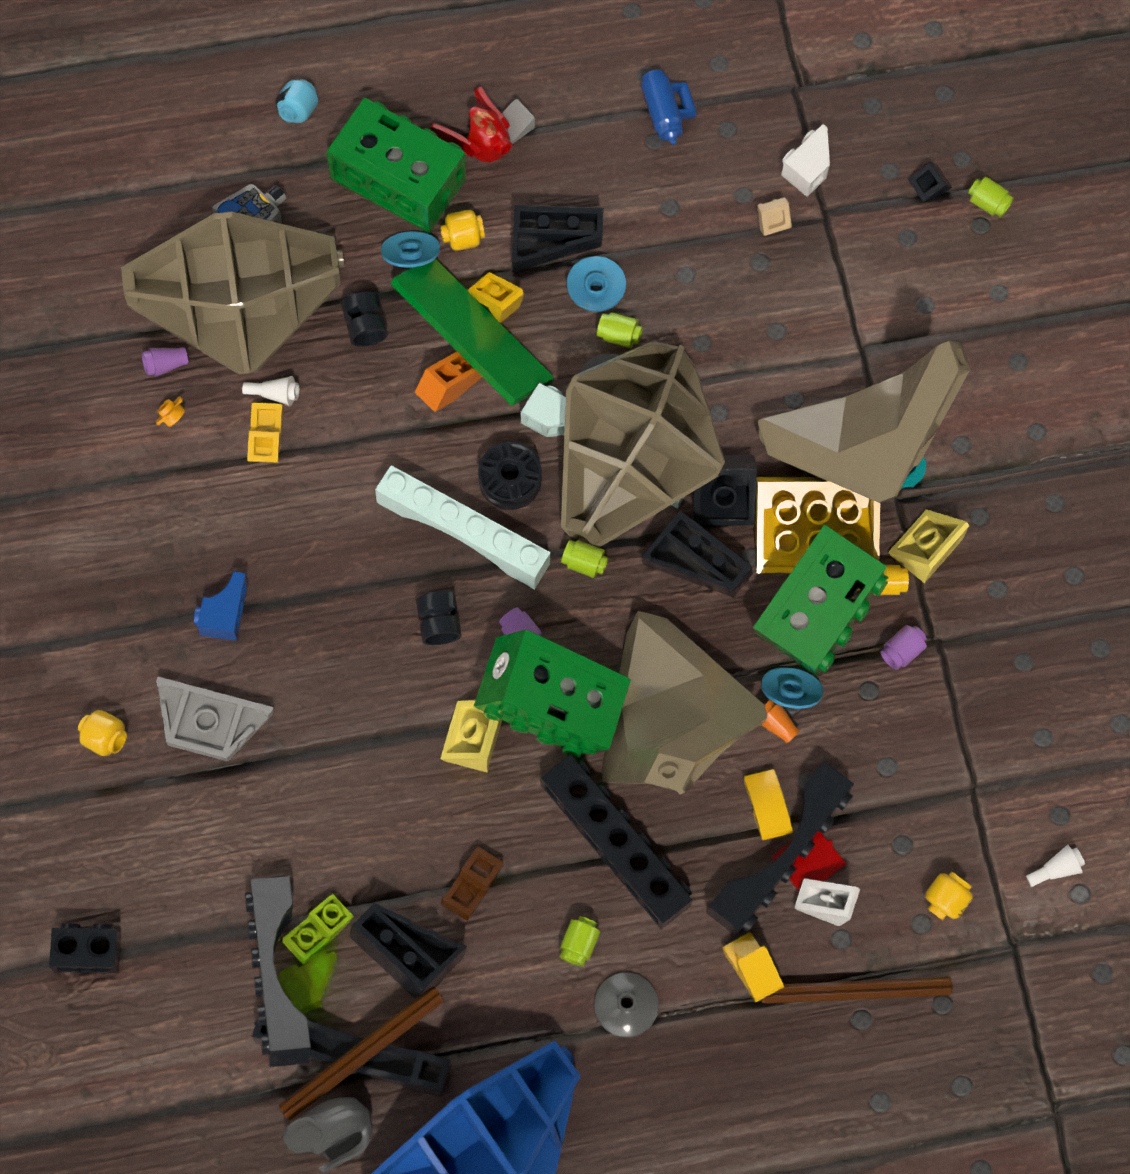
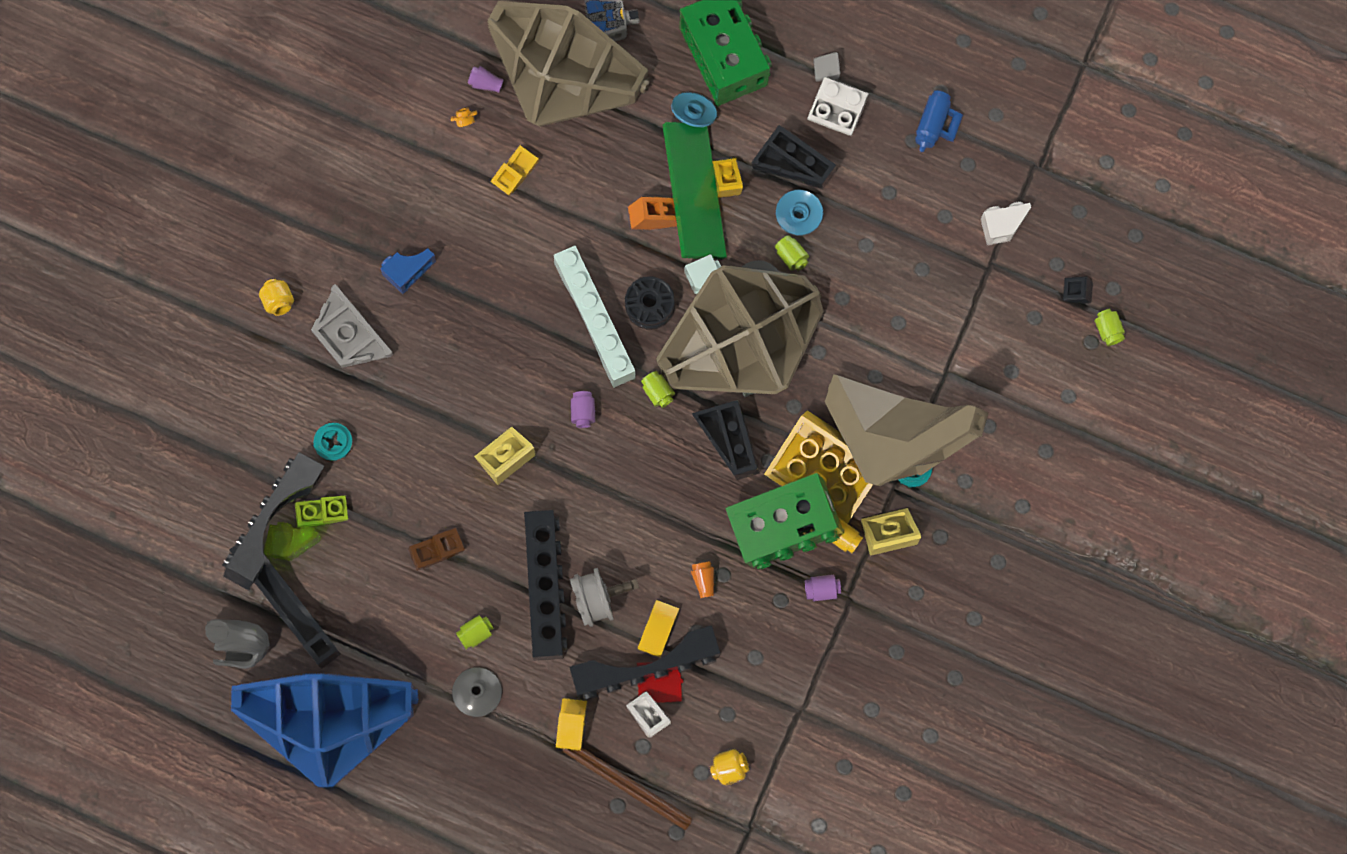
camera: 35 degrees right, 5 degrees up
black brick [49,923,121,973] -> none
white cone [242,376,300,406] -> none
reddish brown axle [279,987,444,1120] -> none
black wheel [341,291,388,347] -> none
black wedge [350,903,467,999] -> none
black wheel [416,591,462,645] -> none
red piece [428,86,513,163] -> none
yellow head [440,210,485,251] -> none
green piece [474,629,631,757] -> none
dark tan panel [601,611,767,795] -> none
black slope [693,455,757,526] -> none
tan tile [757,197,792,236] -> none
dark azure dish [761,667,823,709] -> none
white cone [1026,845,1085,887] -> none
none -> teal gear [313,423,353,461]
none -> light grey wheel [570,568,639,627]
none -> white slope [807,77,868,136]

